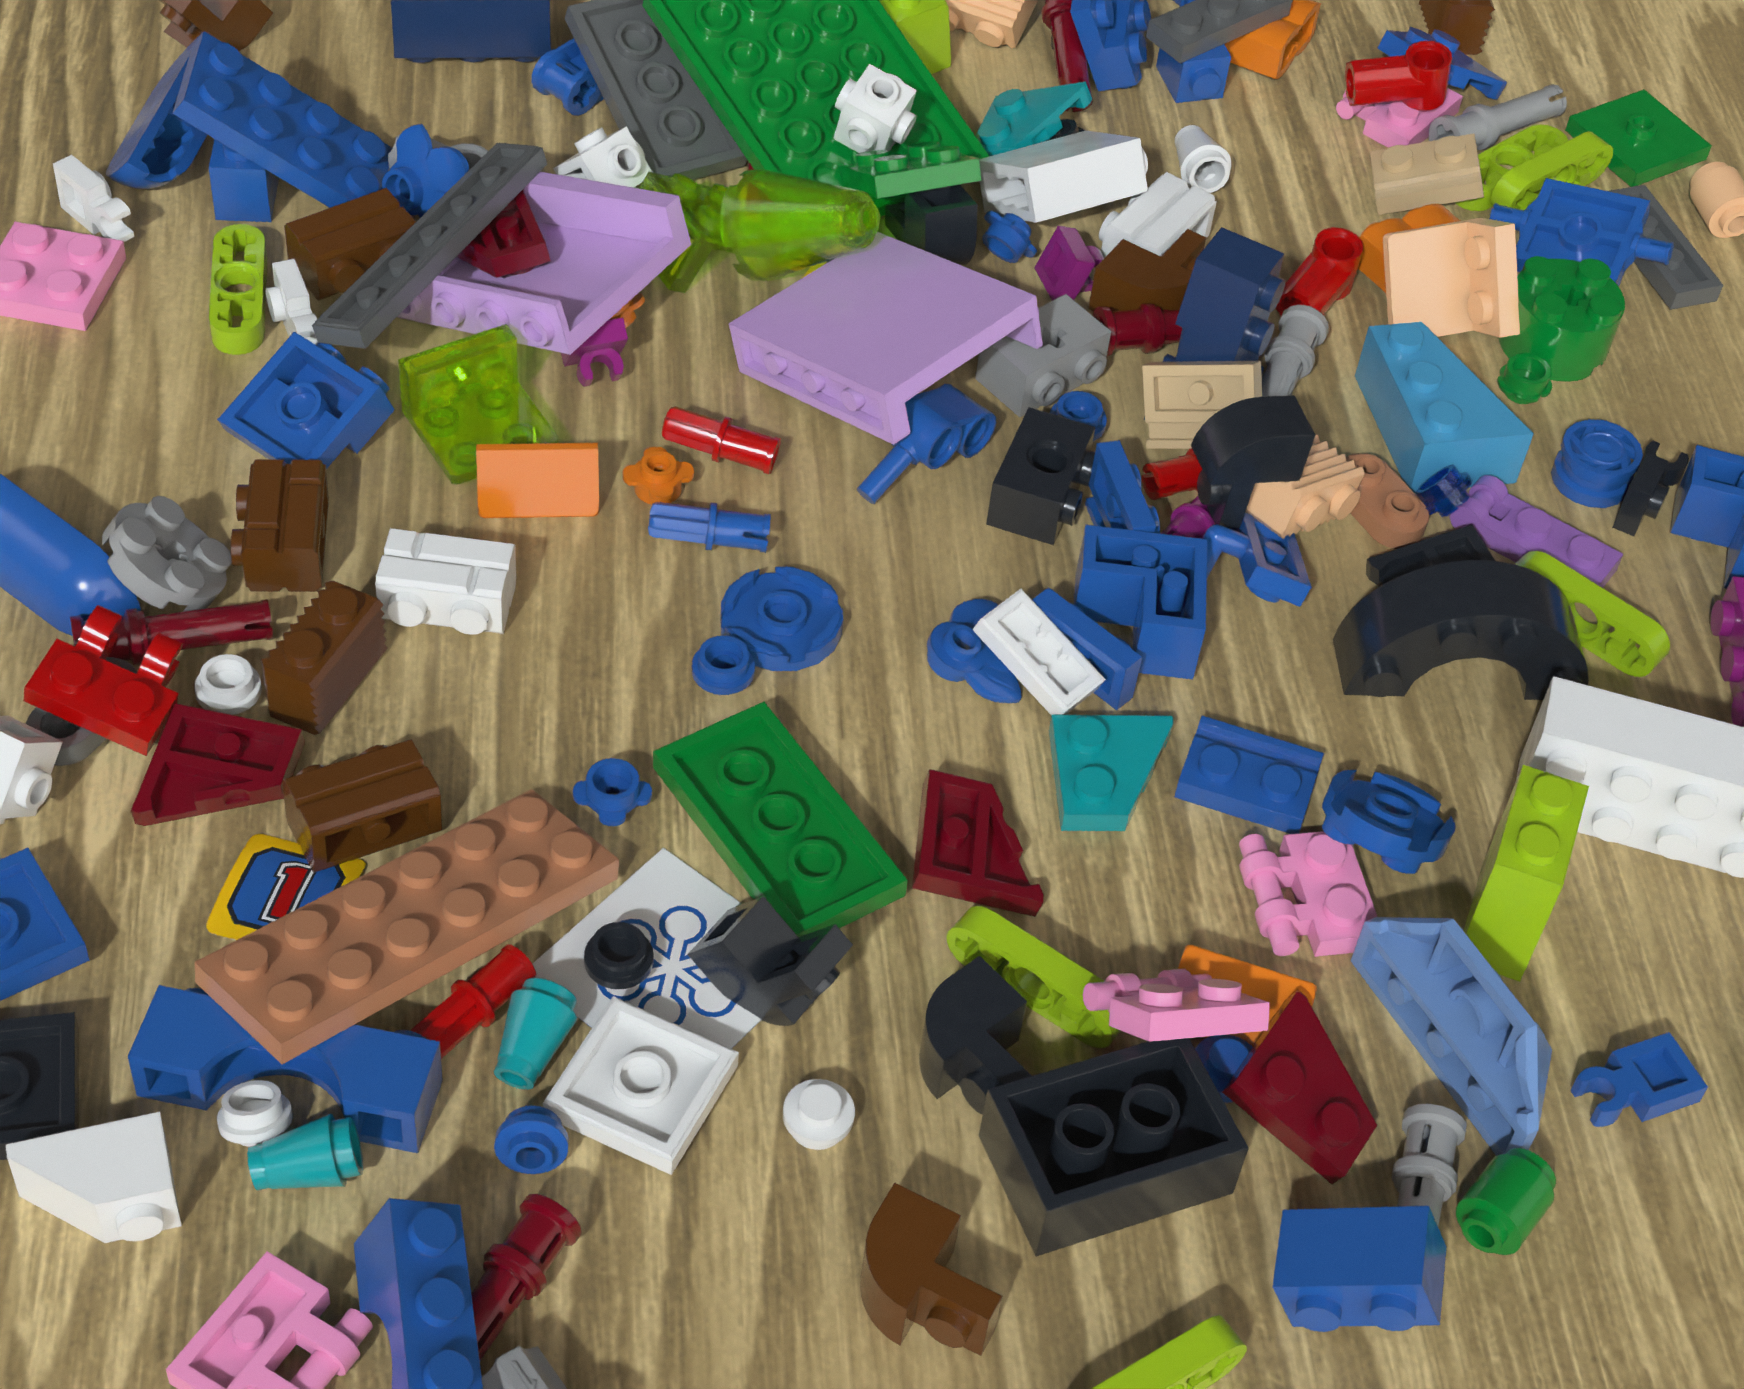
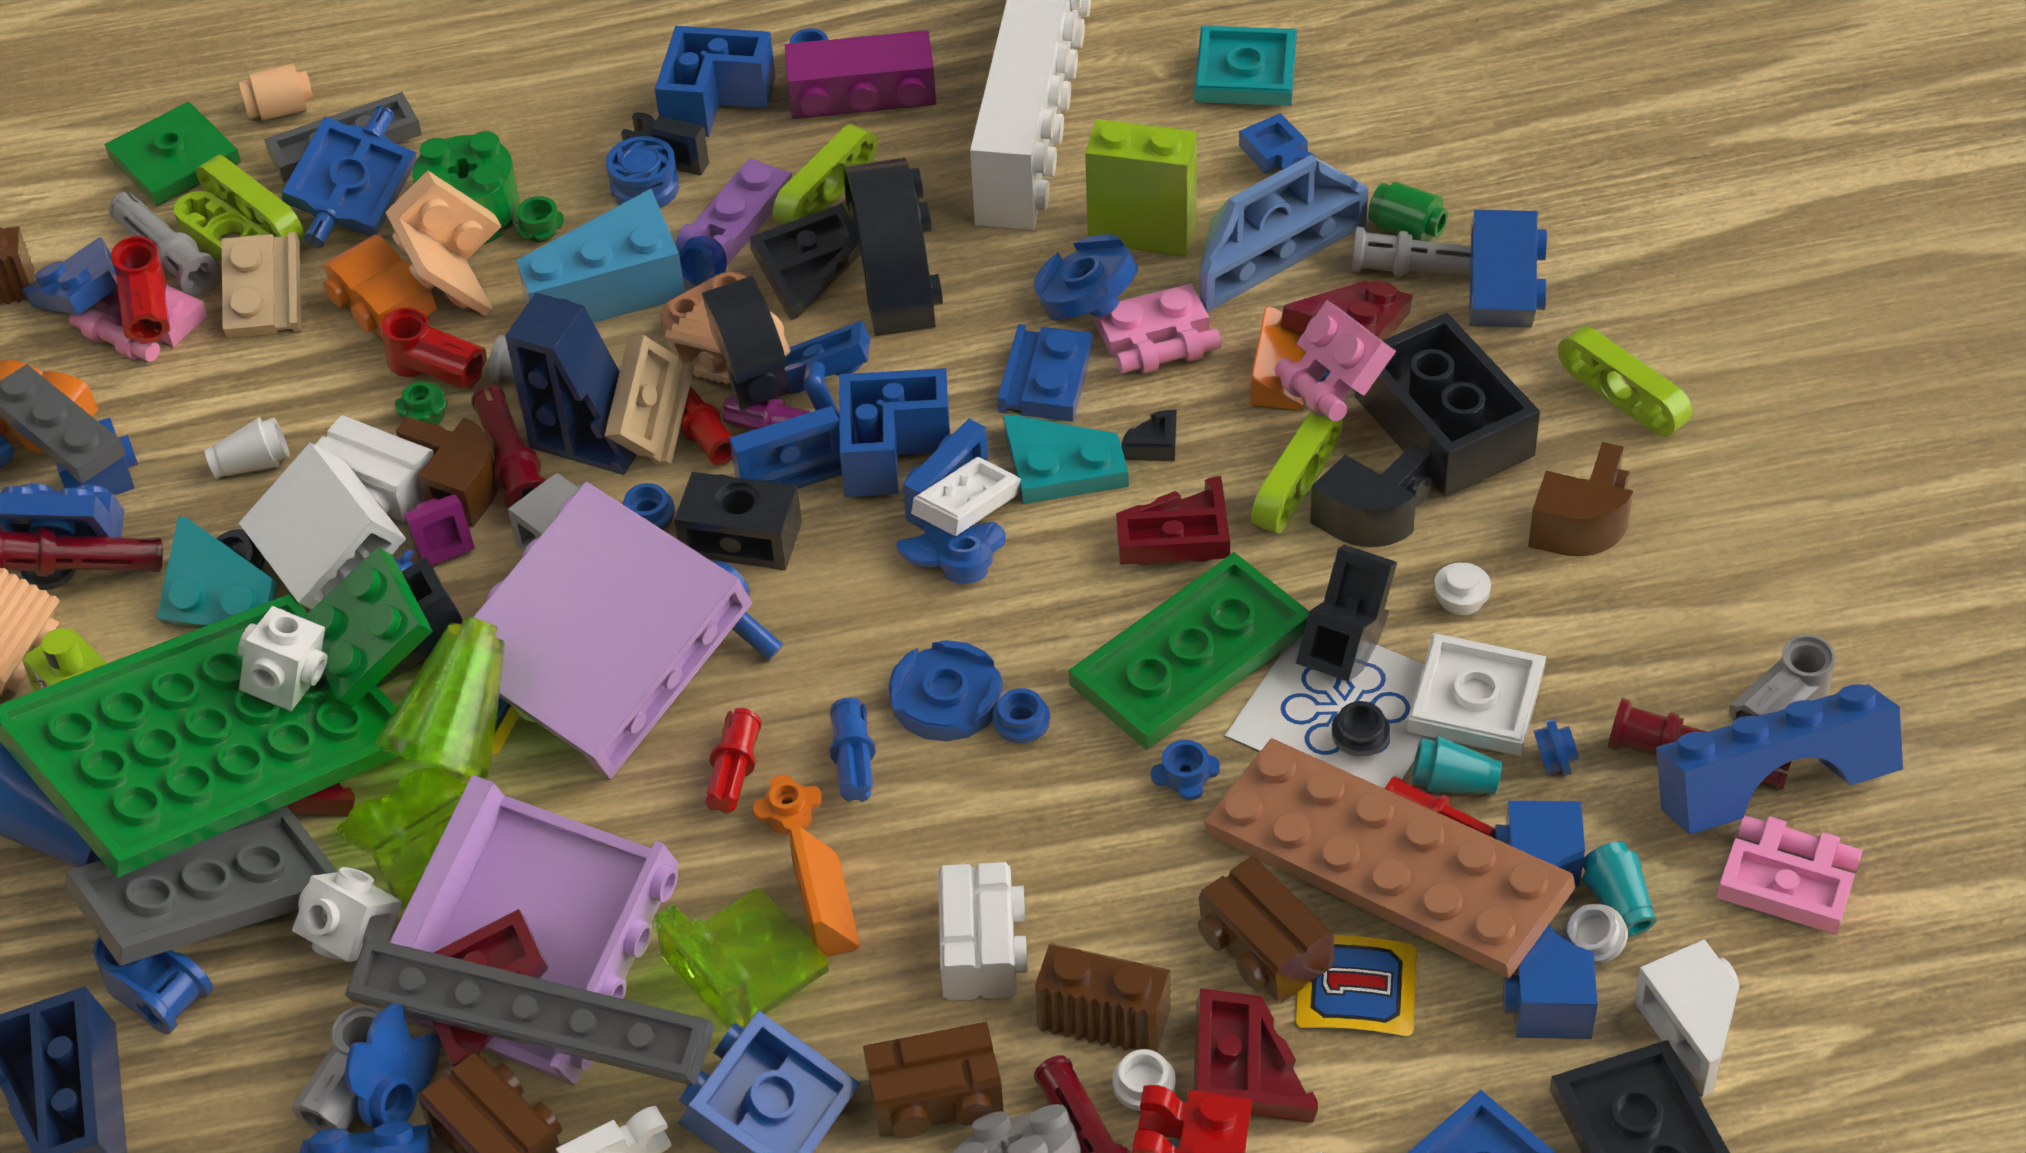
camera: 90 degrees left, 0 degrees up
none -> black tile [1121,409,1177,461]

